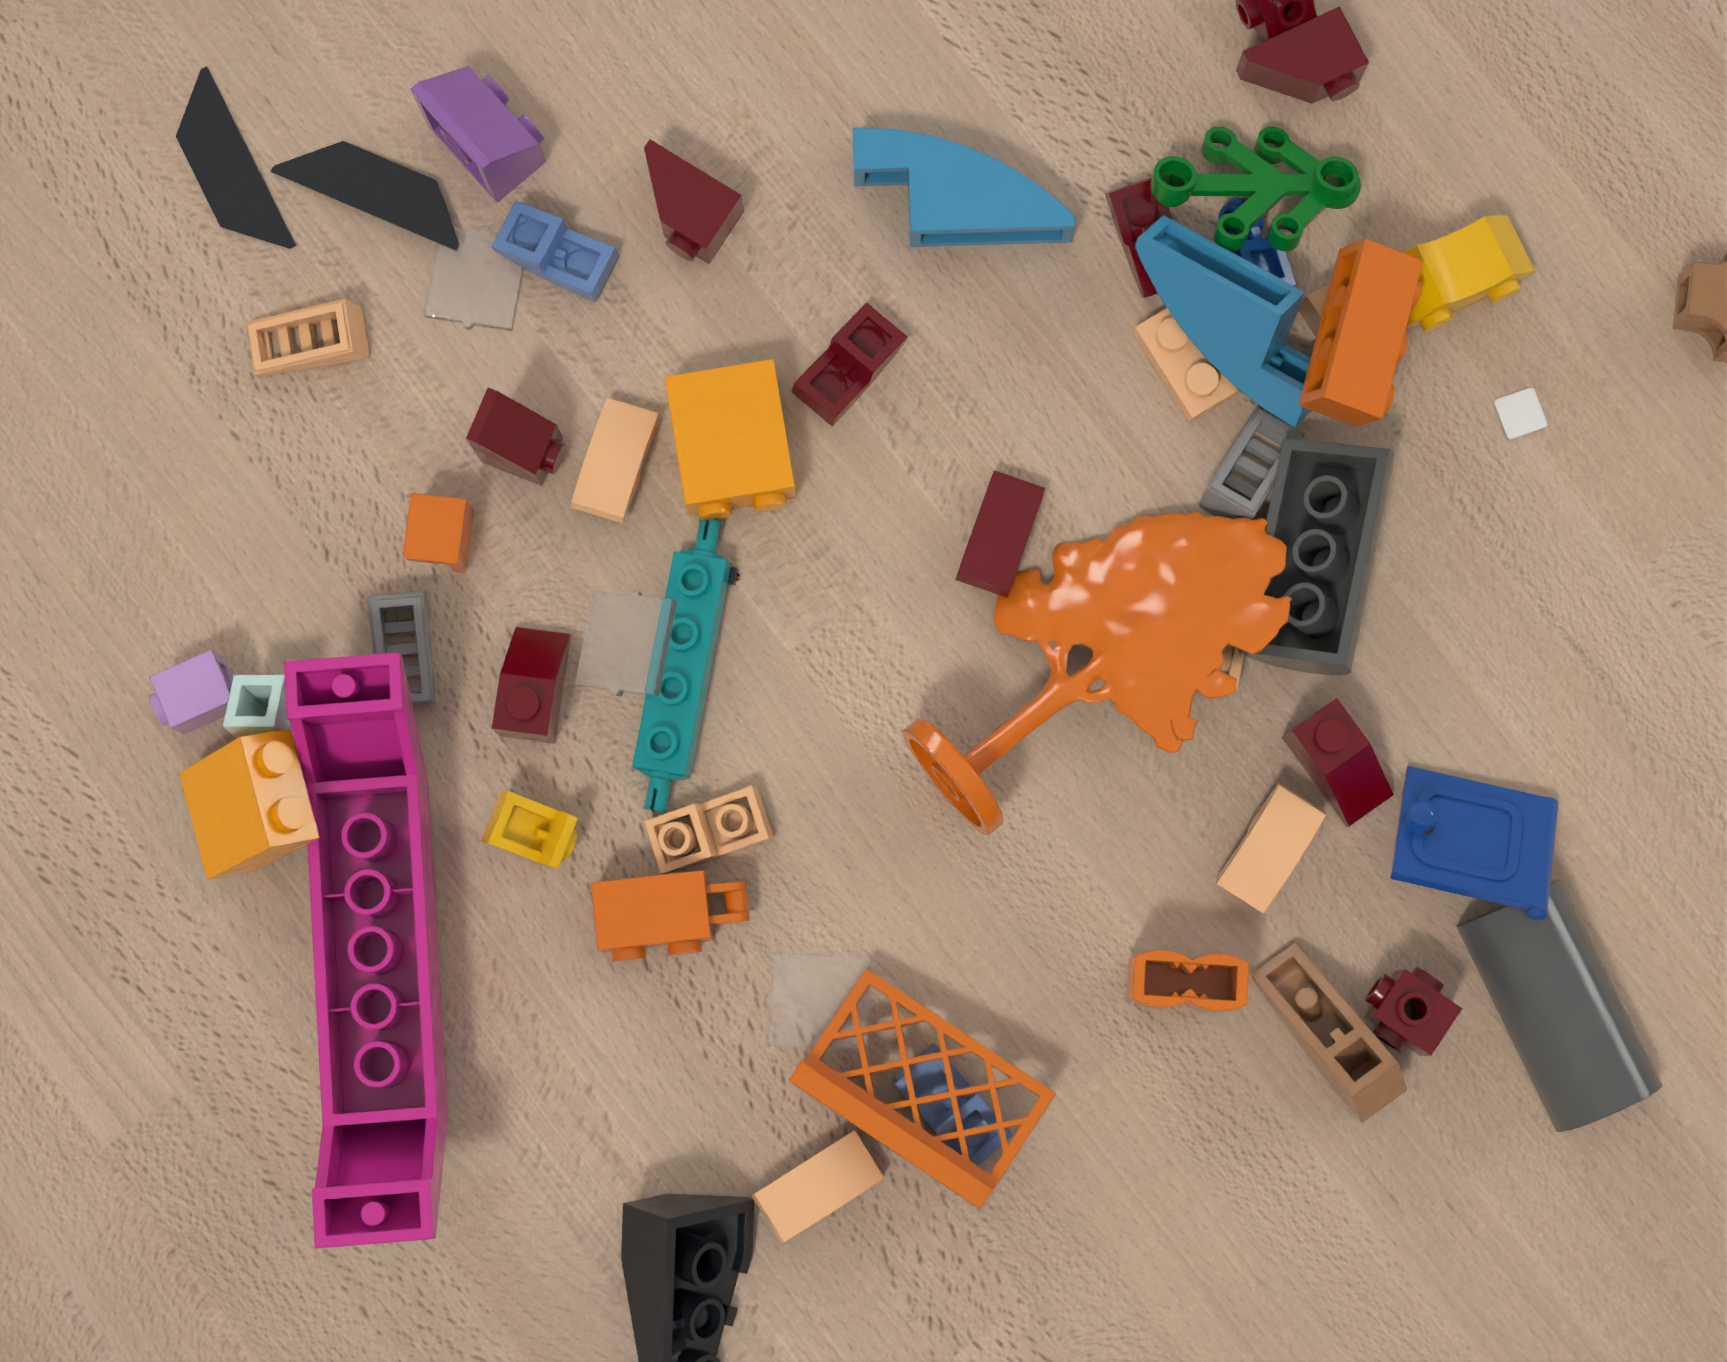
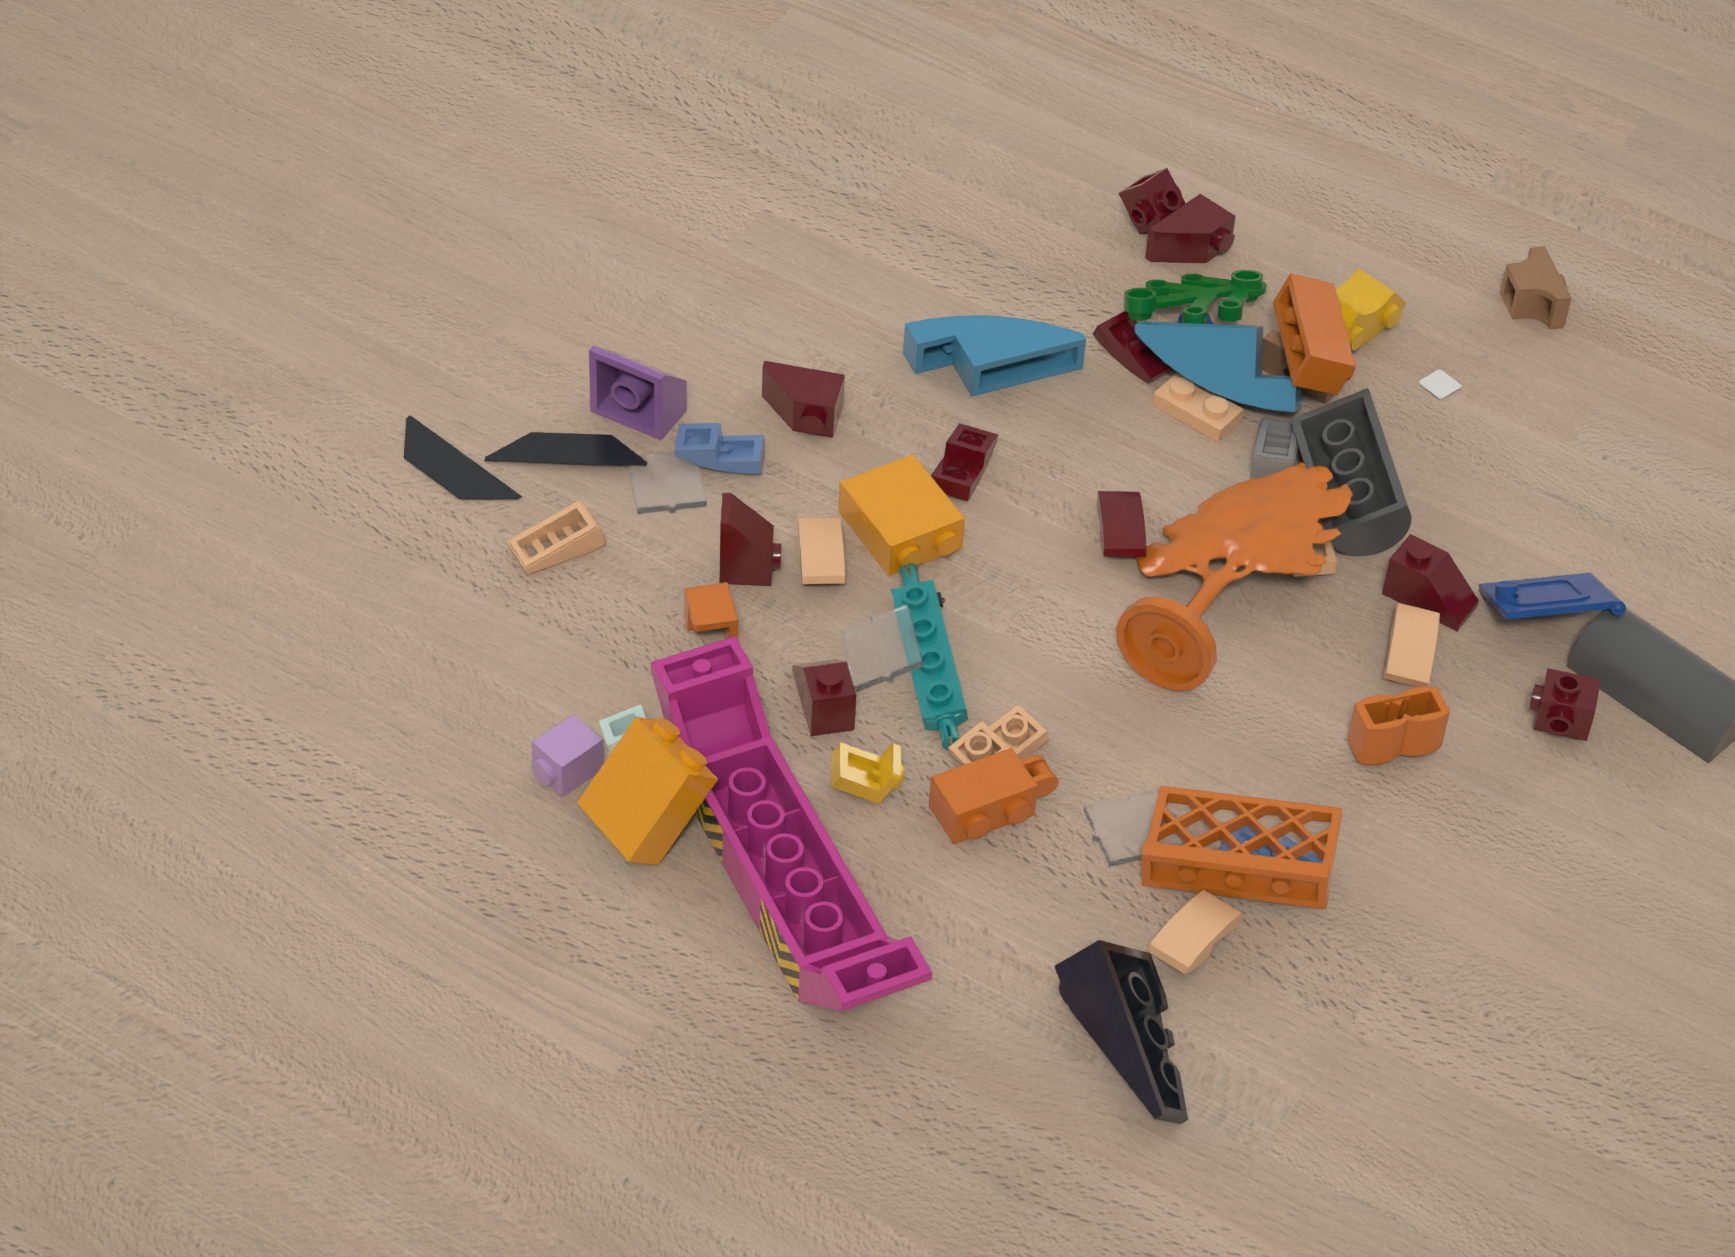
camera: 25 degrees left, 35 degrees down
medium nougat slope [1251,942,1407,1123] -> none

